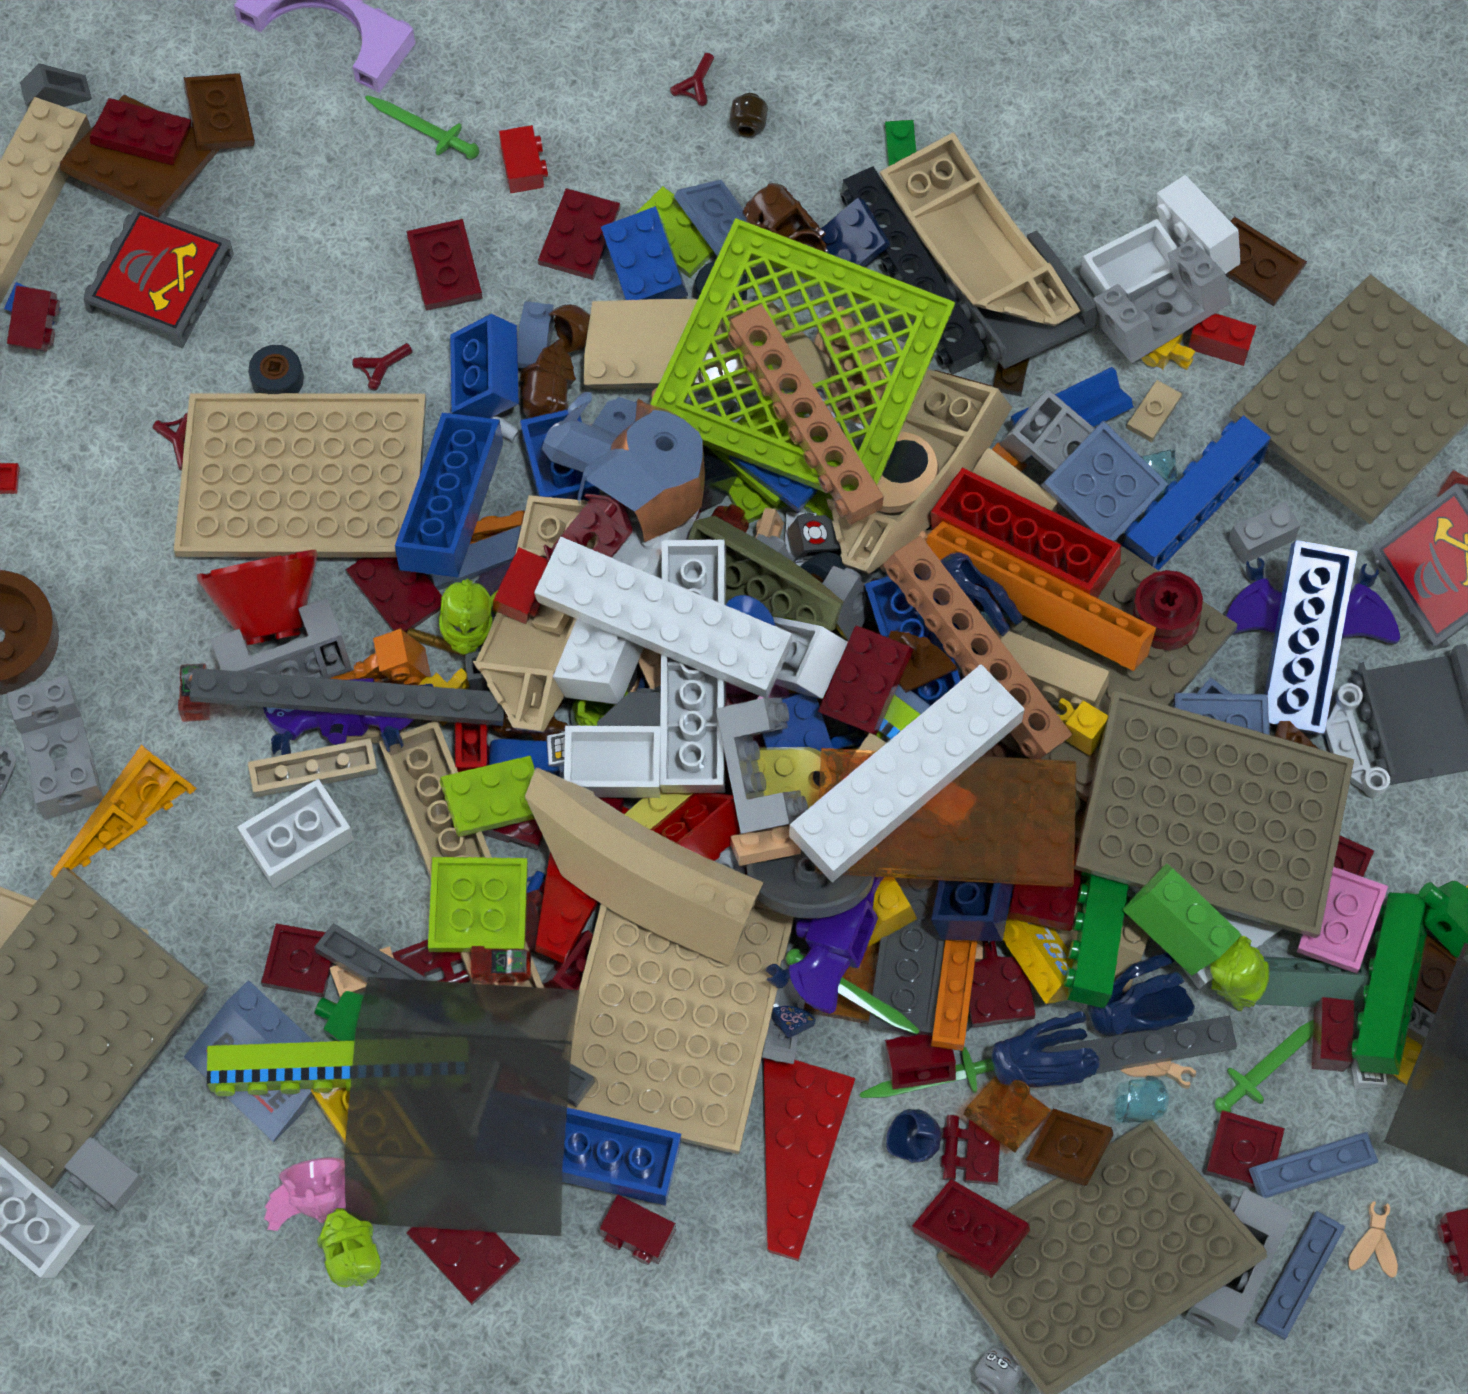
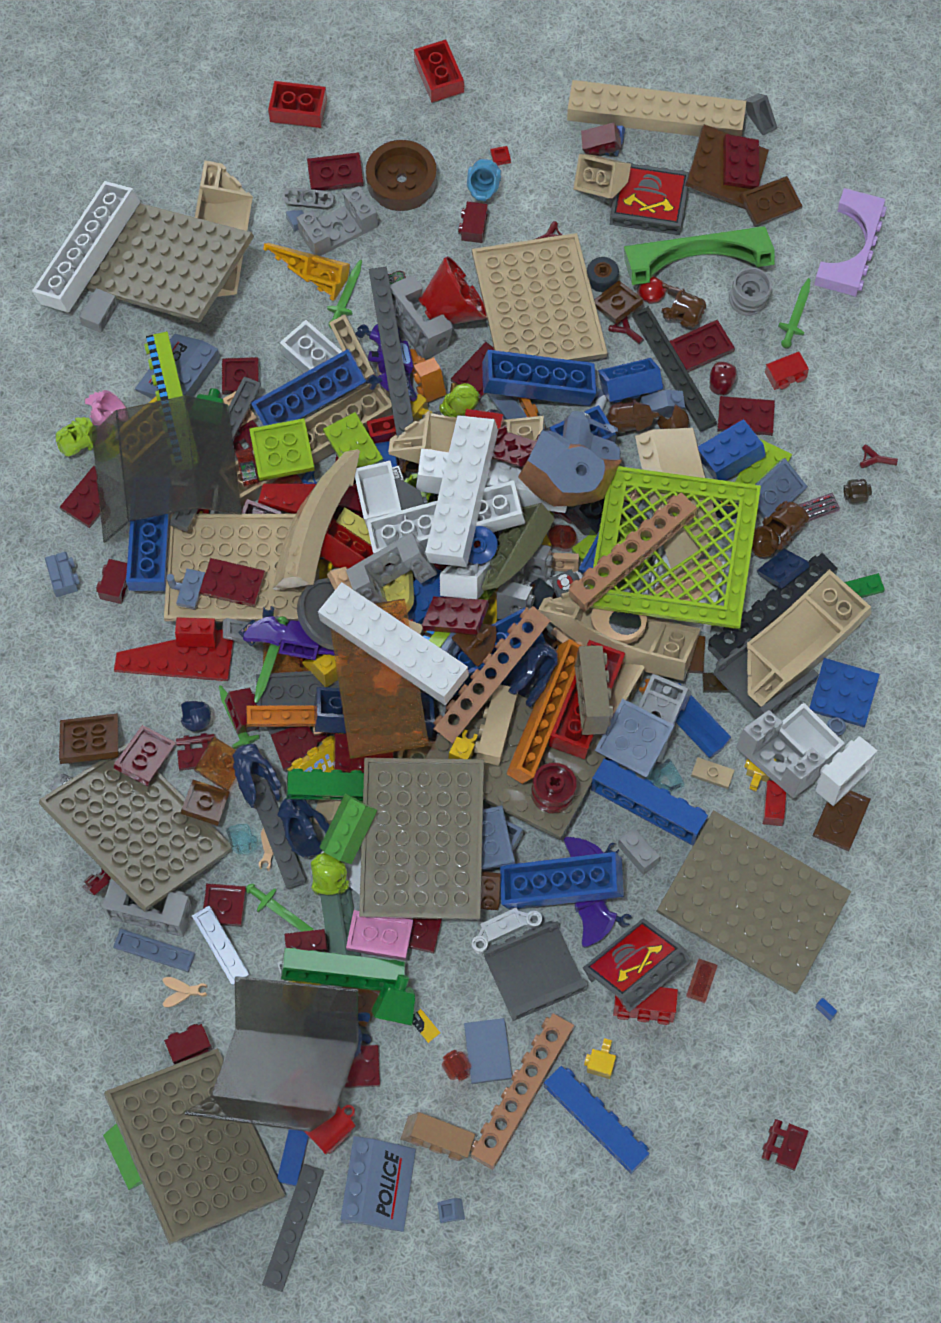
camera: 80 degrees right, 0 degrees up
none -> sand blue brick [45,552,80,597]
none -> reddish brown plate [59,713,119,764]
none -> dark red plate [82,868,111,896]
none -> sand blue plate [166,569,205,610]
none -> red brick [175,617,217,647]
none -> dark red plate [199,558,266,607]
none -> blue brick [251,349,367,426]
none -> sand blue slope [286,210,304,232]
none -> bright green sword [327,260,362,329]
none -> dark red brick [458,201,488,243]
none -> dark azure helmet [467,159,502,201]
none -> tan slope [573,154,631,199]
none -> dark tan brick [574,646,613,735]
none -> reddish brown plate [594,281,644,324]
none -> bright green arch [624,226,775,285]
none -> pearl dark grey plate [632,306,717,432]
none -> red hair [637,277,666,304]
none -> reddish brown helmet [661,283,707,328]
none -> dark red helmet [709,362,737,396]
none -> light grey wheel [729,267,771,316]
none -> tile [798,492,840,522]
none -> blue plate [809,658,880,728]
none -> sand blue plate [827,717,846,736]

